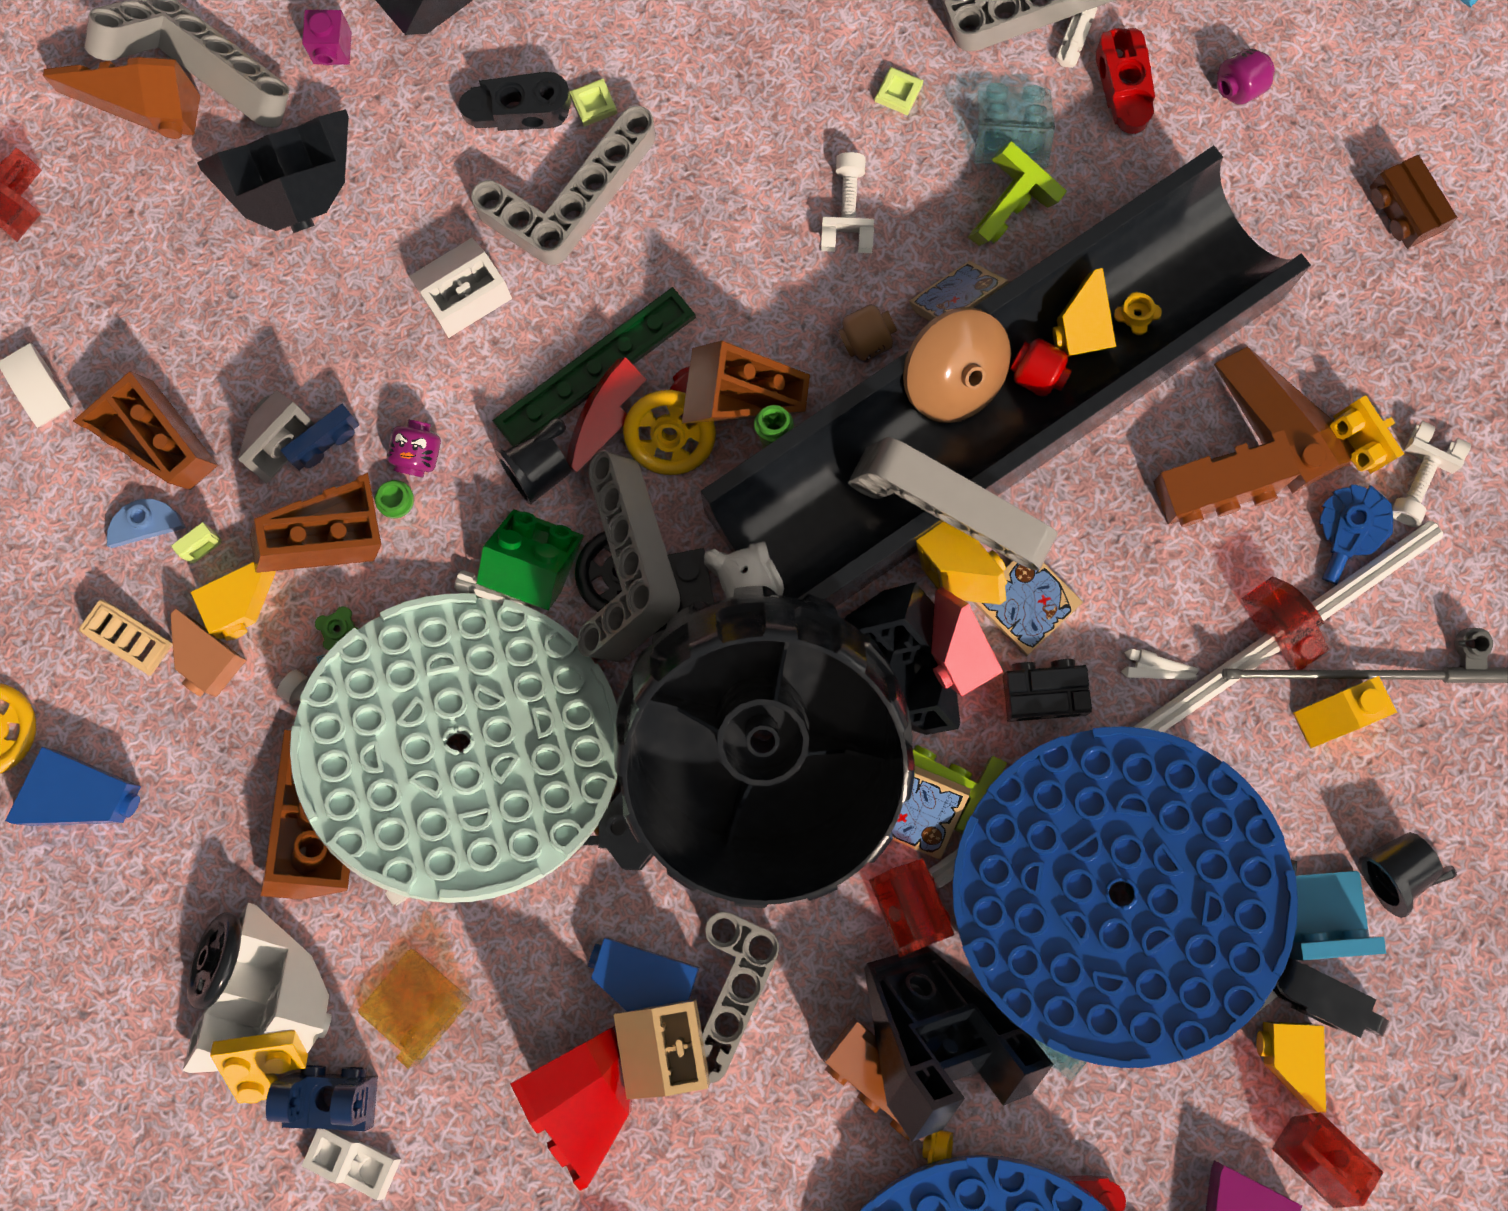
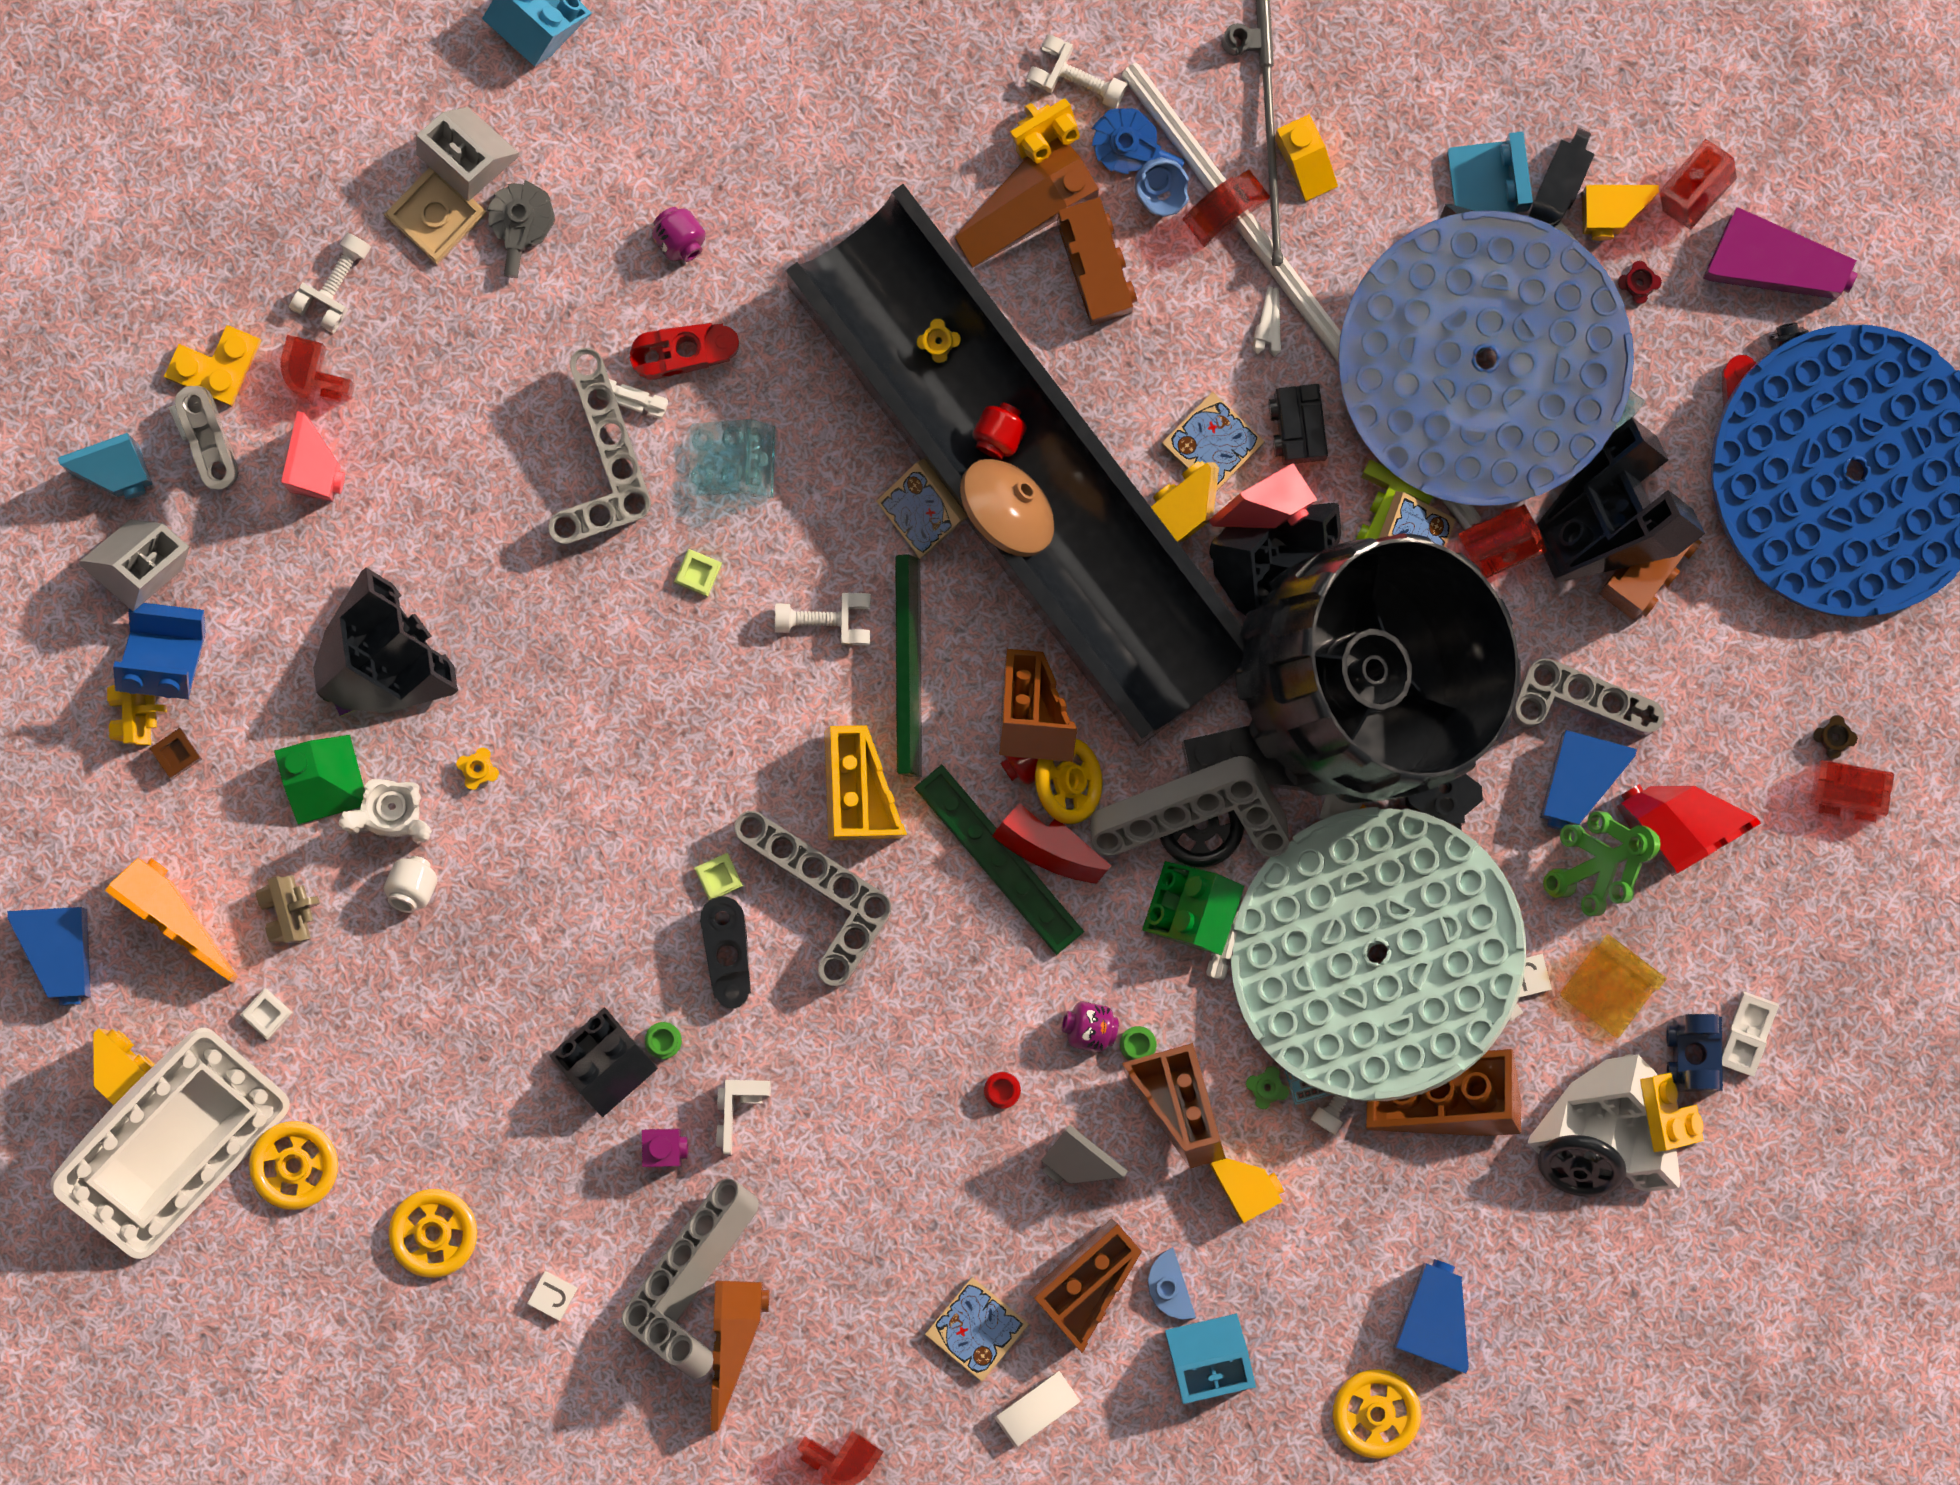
camera: 100 degrees left, 5 degrees up
tan slope [79,599,173,676] -> none
nougat slope [170,608,247,697] -> none
yellowish green tile [171,522,222,564] -> none
black brick [197,109,349,233] -> none
dark blue plate [280,403,360,471] -> none
white slope [409,238,512,338] -> none
black hat [494,418,571,505] -> none
tan slope [613,999,710,1100] -> none
white hair [704,541,784,598] -> none
bright green cone [754,405,794,449] -> none
medium nougat head [838,304,897,361] -> none
light grey beam [848,437,1058,571] -> none
yellow plate [922,1130,953,1164] -> none
lime bracket [968,141,1067,246] -> none
yellow slope [1052,268,1116,357] -> none
black hat [1358,832,1457,918] -> none
reddish brown brick [1370,155,1458,249] -> none
none -> bright green plate [645,1022,682,1059]
none -> white bracket [716,1080,771,1155]
none -> yellow wedge [824,725,907,840]
none -> dark green tile [895,554,922,777]
none -> tile [925,1277,1029,1382]
none -> red plate [984,1072,1021,1109]
none -> medium blue hair [1134,157,1189,217]
none -> dark azure slope [1165,1313,1256,1404]
none -> white tile [1519,954,1552,998]
none -> bright green plant [1543,812,1660,916]
none -> dark red plate [1618,261,1662,304]

